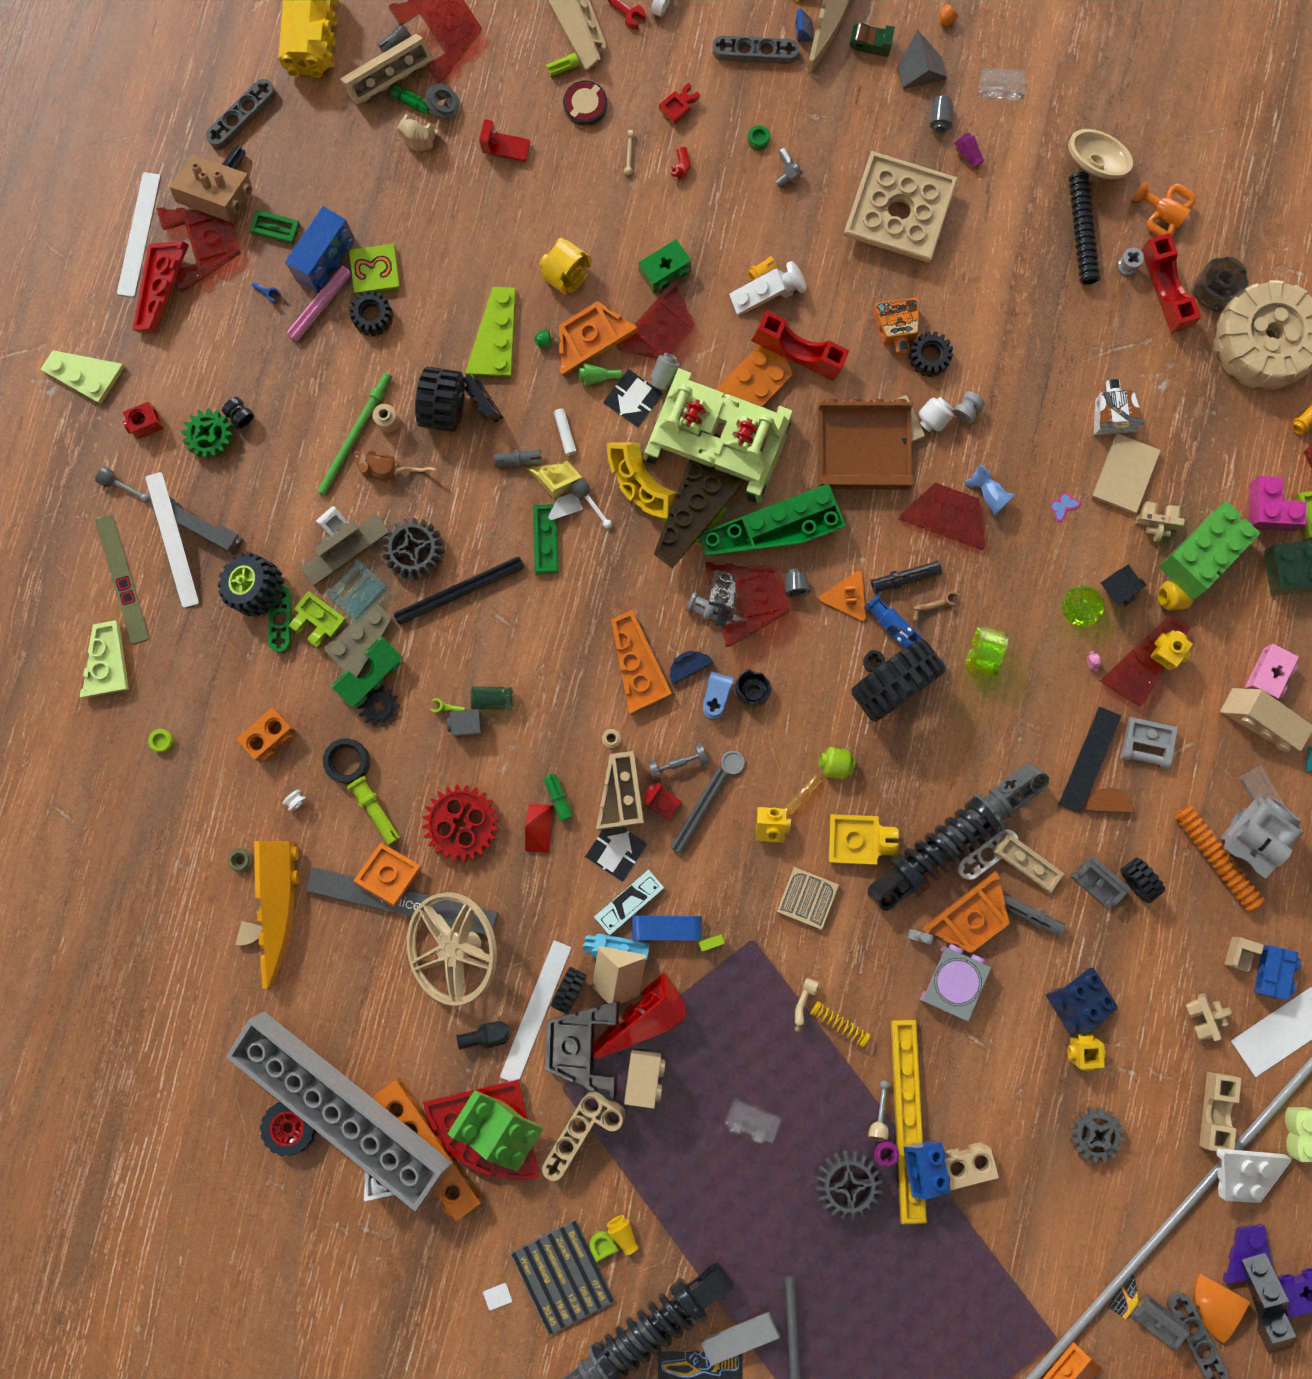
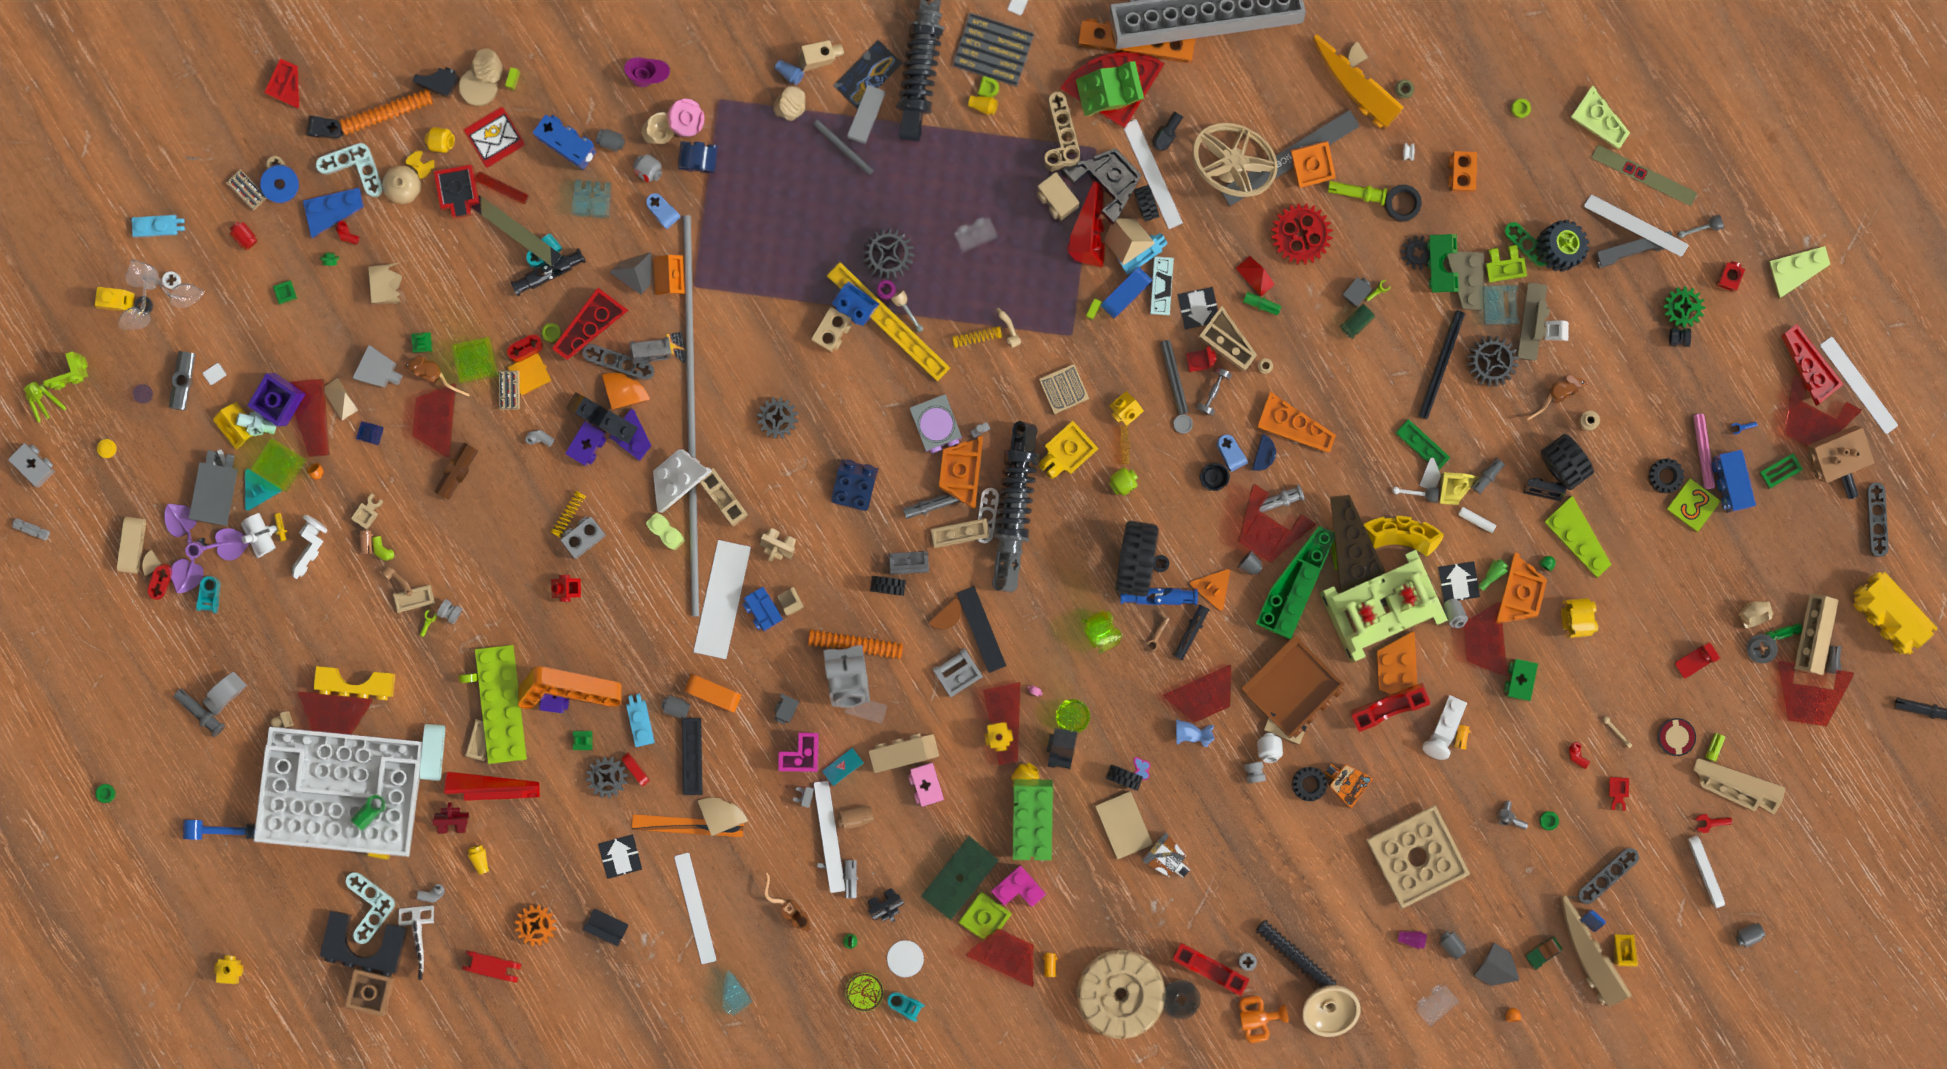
camera: 135 degrees right, 5 degrees up
bright green bar [317,372,392,496] -> none
clear smoke bracket [709,570,737,627] -> none
yellow brick [1067,1033,1106,1071] -> none
tan hips [1135,502,1185,542] -> none
none -> black tyre [1106,764,1143,791]

